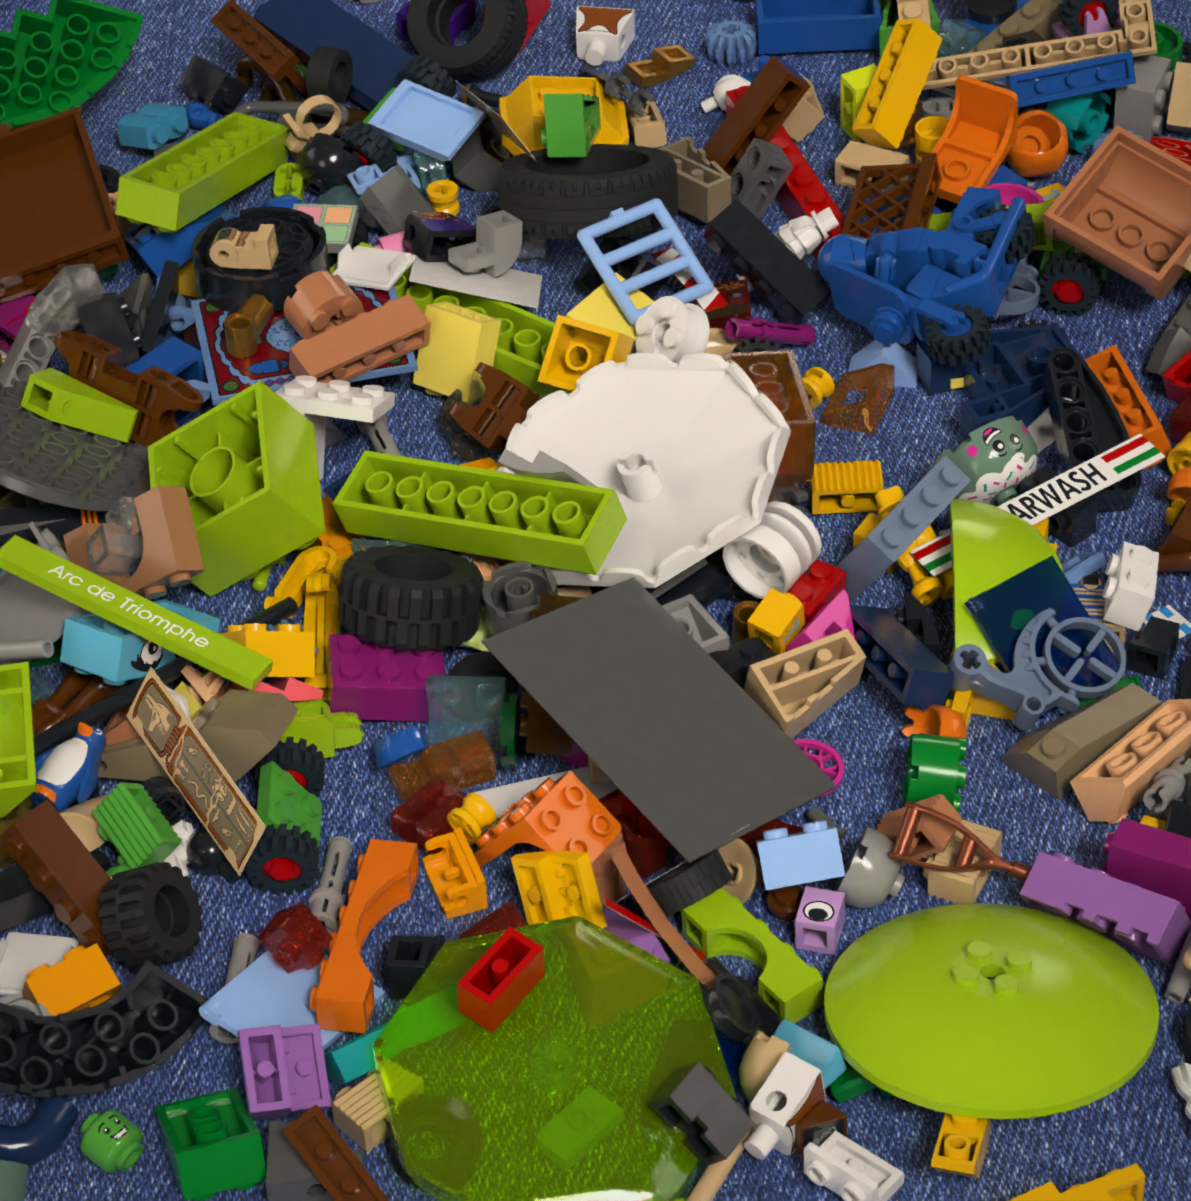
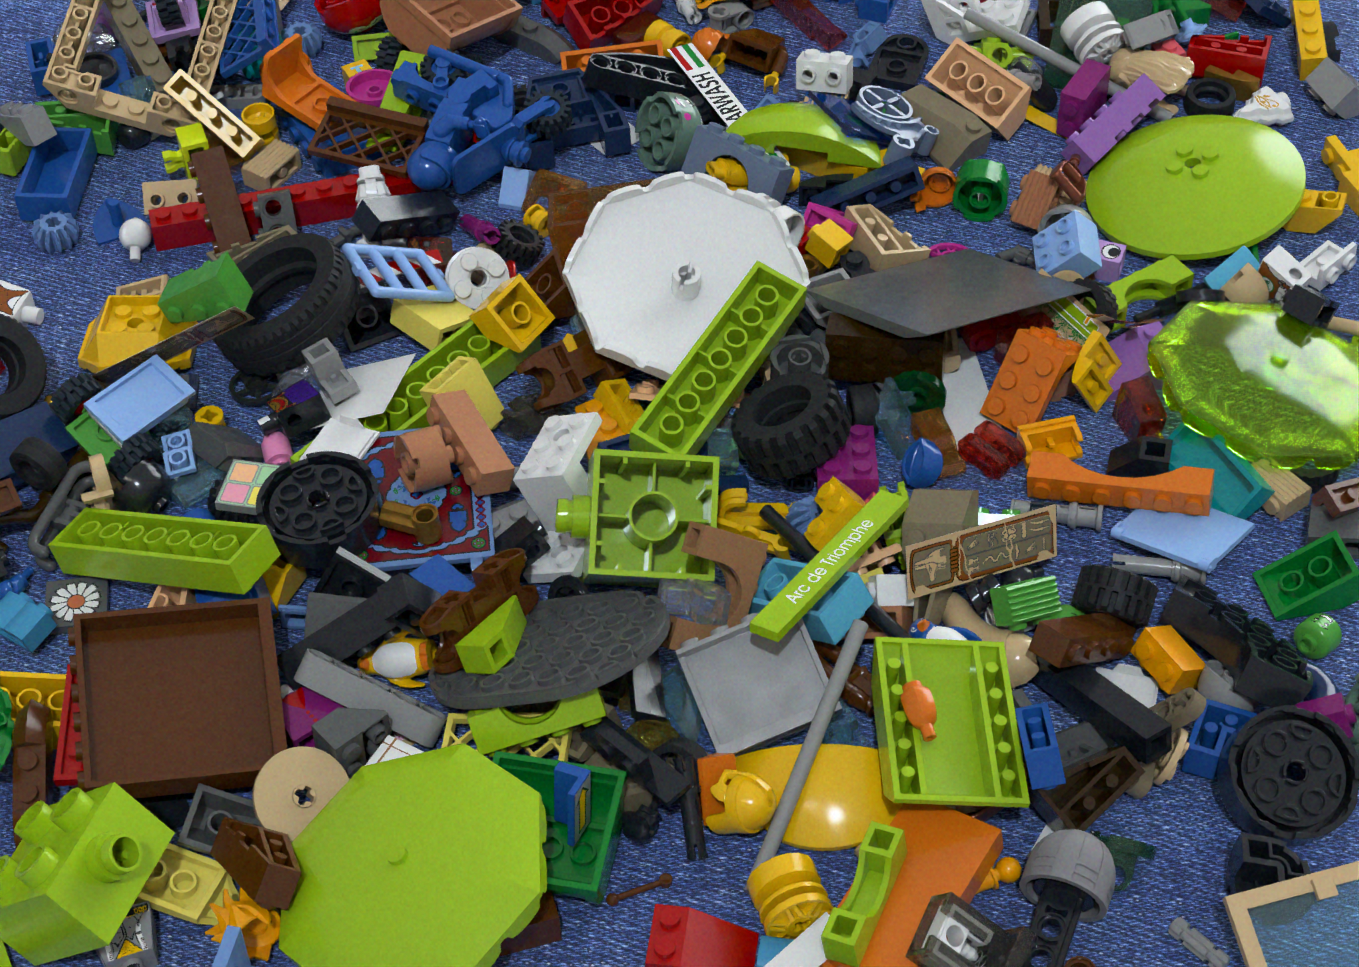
camera: 85 degrees left, 5 degrees up
clear brick [25,263,105,337] -> none
tan leg [209,224,279,269] -> none
medium lavender brick [237,1023,331,1119] -> none
clear red brick [257,902,333,973] -> none
yellow wheel [447,792,497,843] -> none
red brick [457,926,545,1033] -> none
light grey slope [498,449,597,487] -> none
dark grey flag [579,64,654,117] -> none
pearl gold slope [624,44,696,88] -> none

